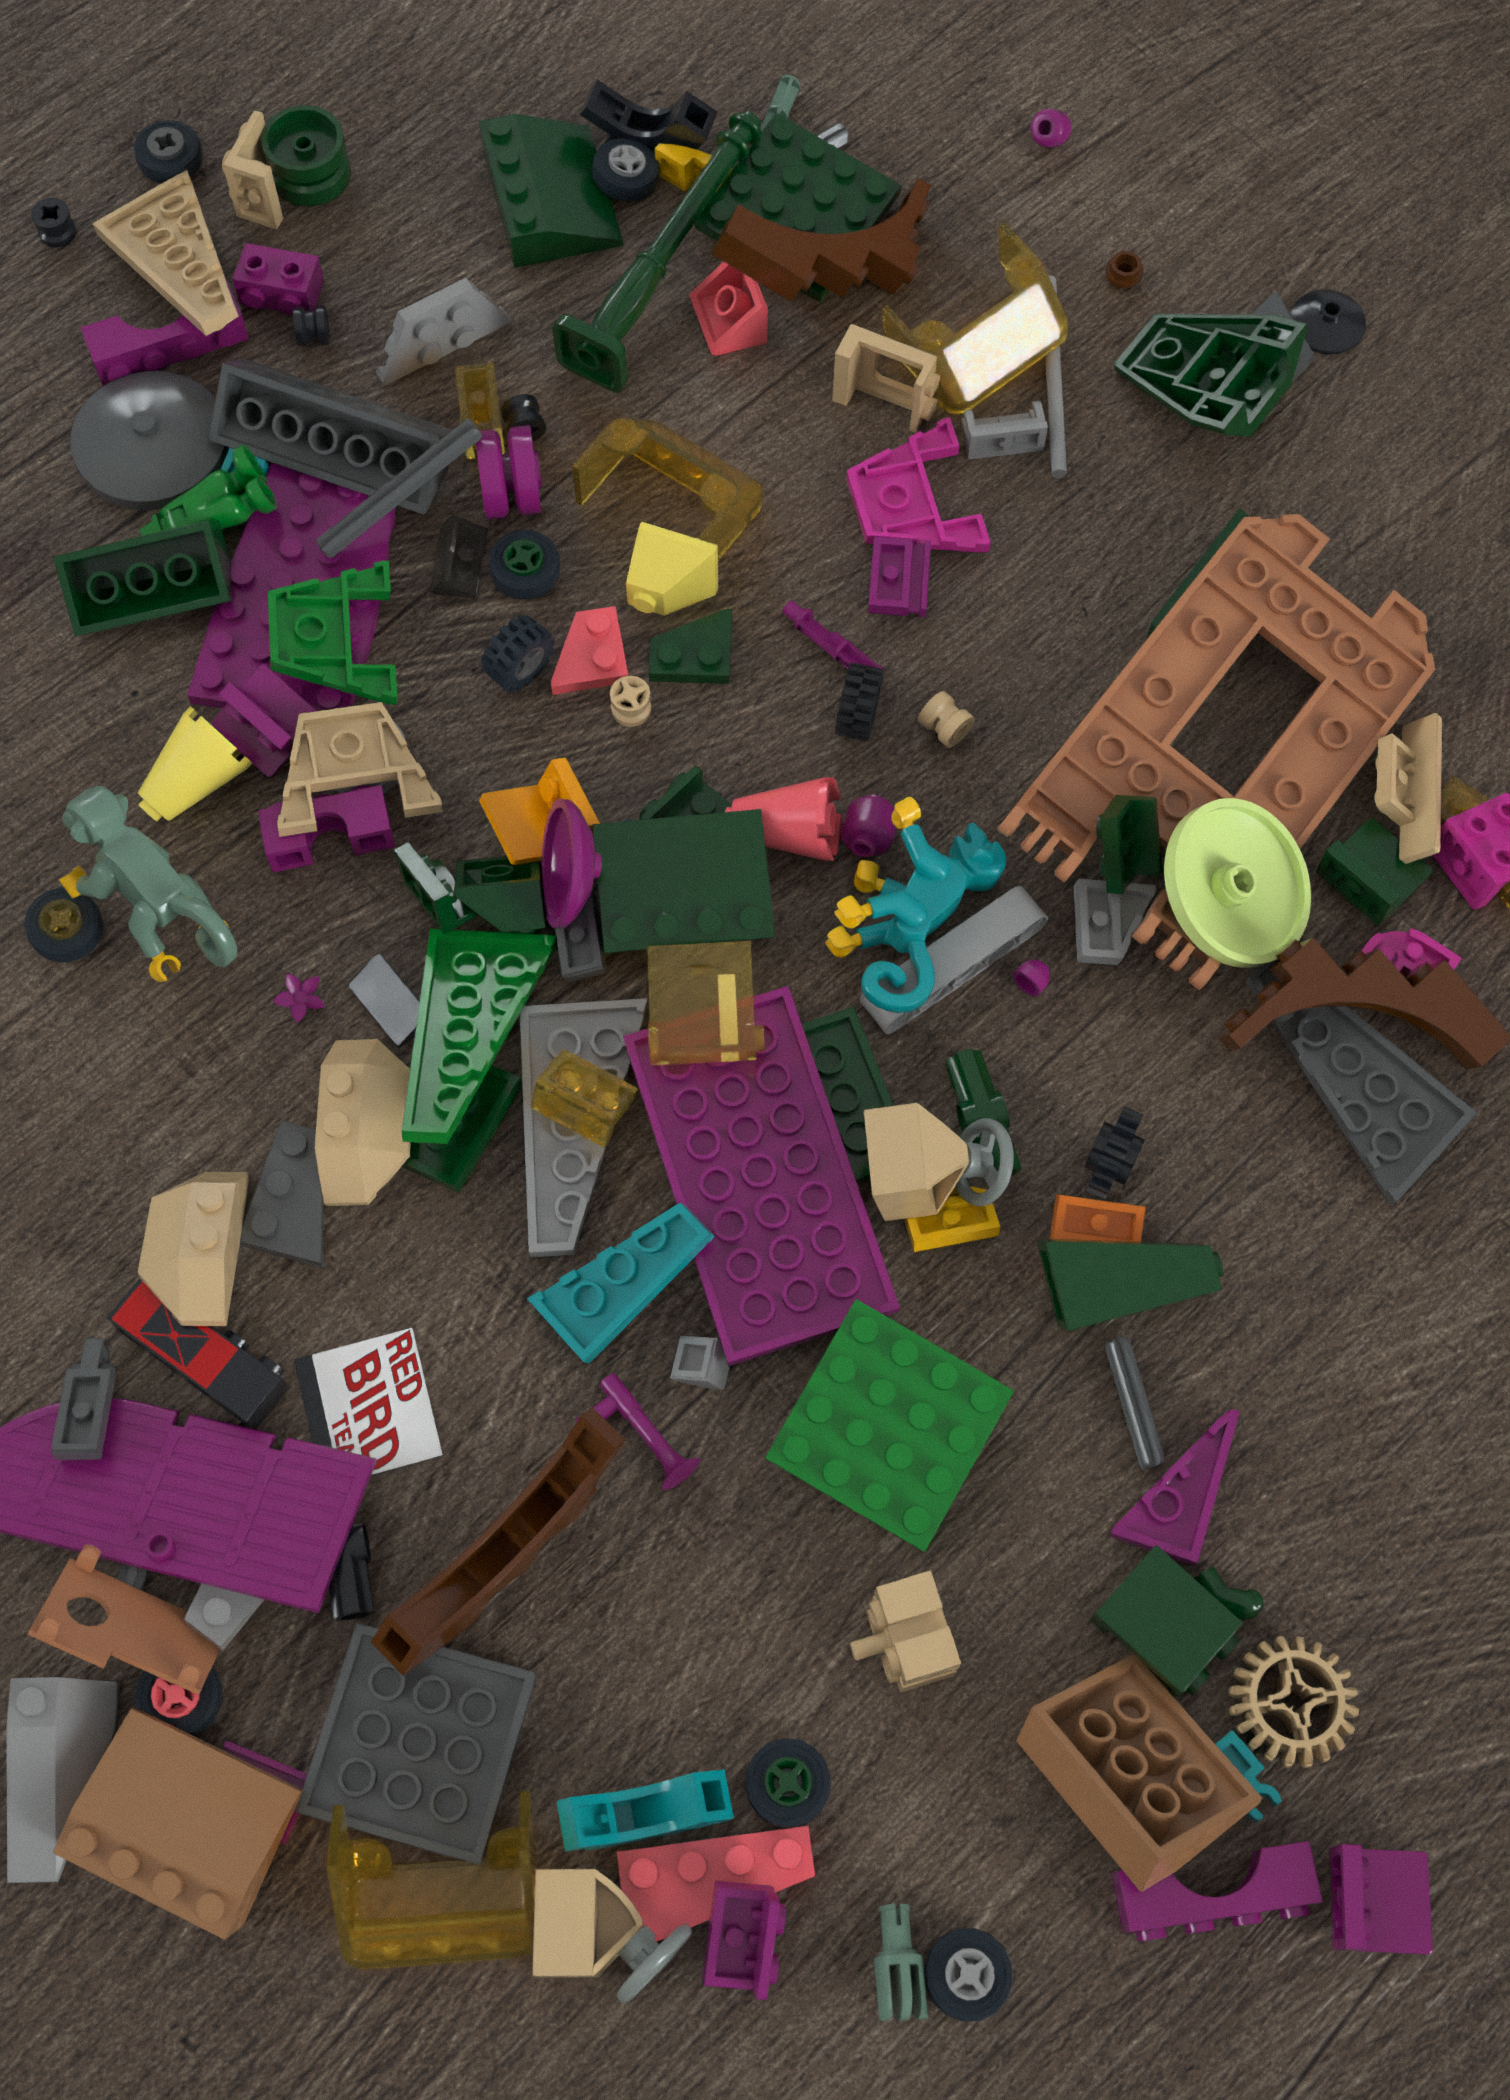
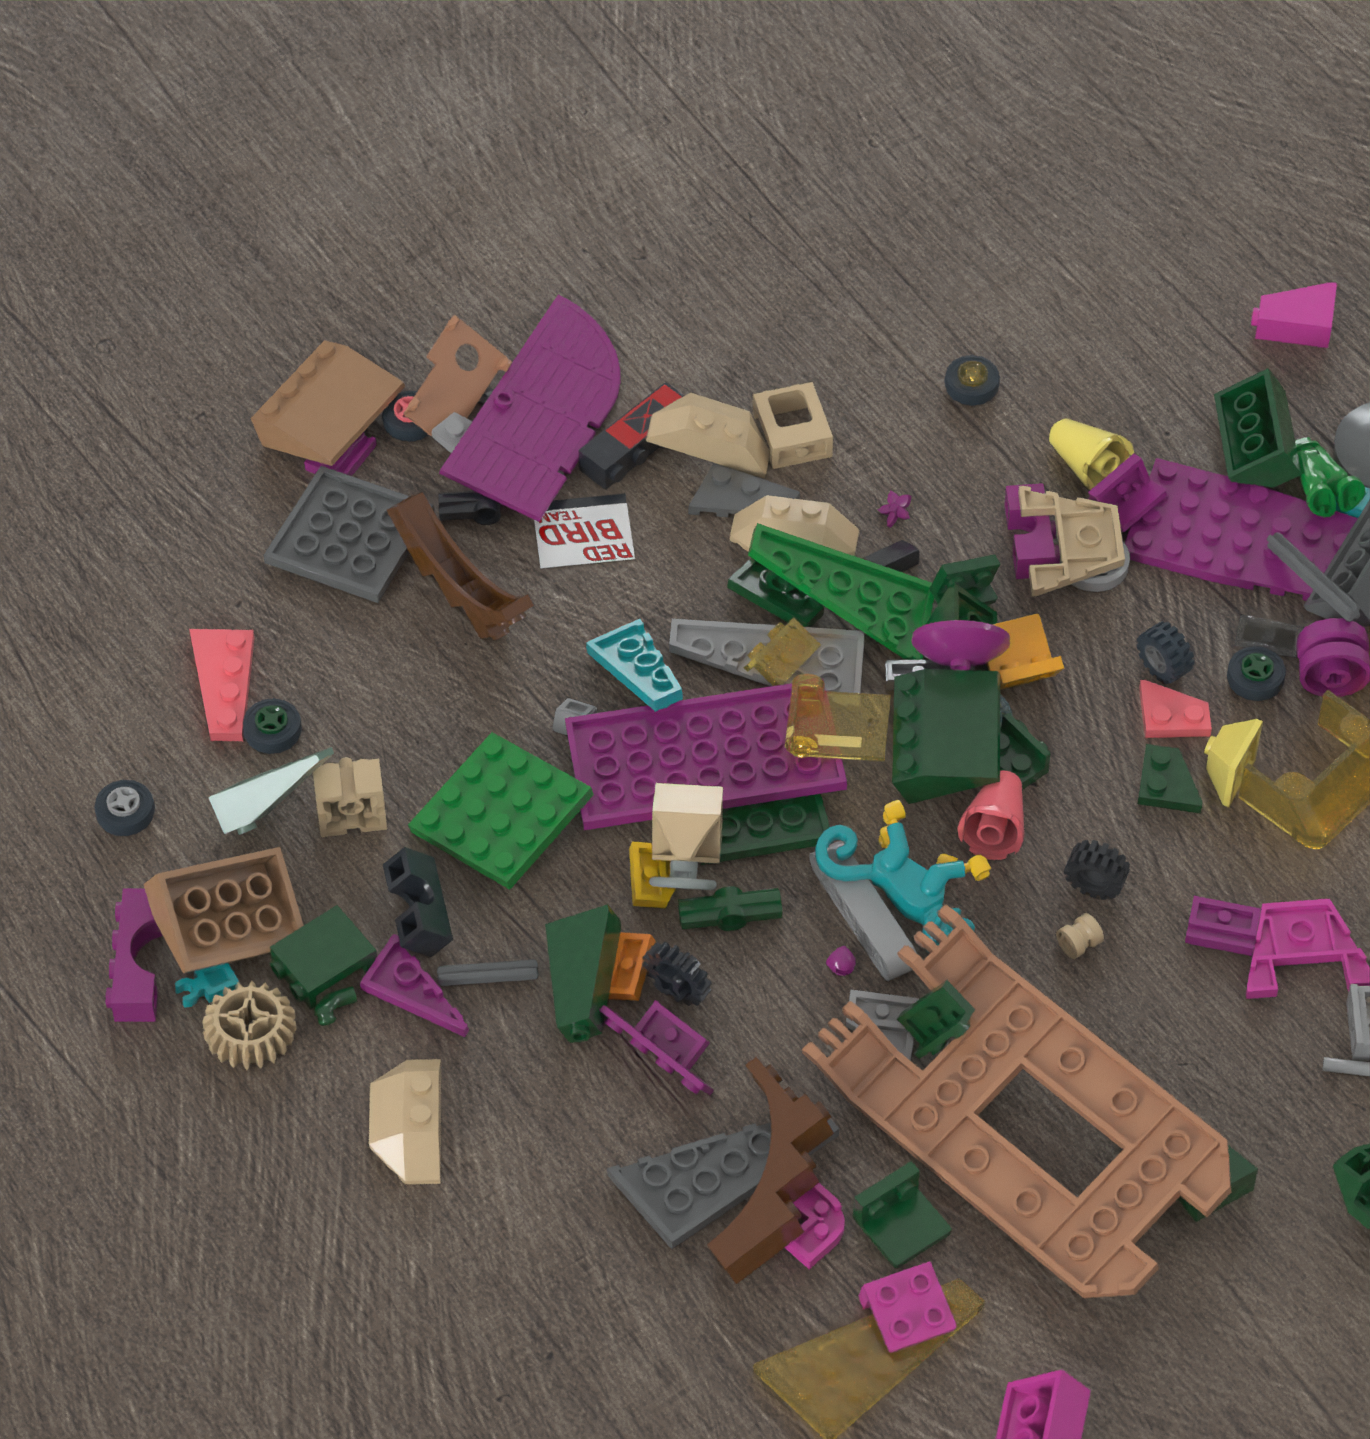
camera: 100 degrees right, 15 degrees down
light grey wedge [6,1677,120,1883] -> none
dark grey hinge [51,1338,116,1460] -> none
sand green animal [59,786,238,982] -> none
green wing [267,561,397,705] -> none
clear yellow windscreen [326,1791,537,1969] -> none
tan piece [533,1869,692,2003] -> none
teal arch [556,1769,734,1852] -> none
magenta piece [575,1373,700,1490] -> none
tan wheel [610,675,651,727] -> none
magenta bracket [701,1880,786,2000] -> none
magenta piece [782,600,885,676] -> none
magenta head [840,794,897,857] -> none
sand green arm [874,1904,928,2021] -> none
yellowish green dish [1164,798,1311,968] -> none
magenta bracket [1329,1844,1433,1955] -> none
tan bracket [1374,713,1442,864] -> none
none -> wedge [209,747,334,835]
none -> tan wedge [369,1059,441,1185]
none -> black arch [383,847,453,957]
none -> magenta bracket [600,1000,714,1095]
none -> tan window [753,382,833,469]

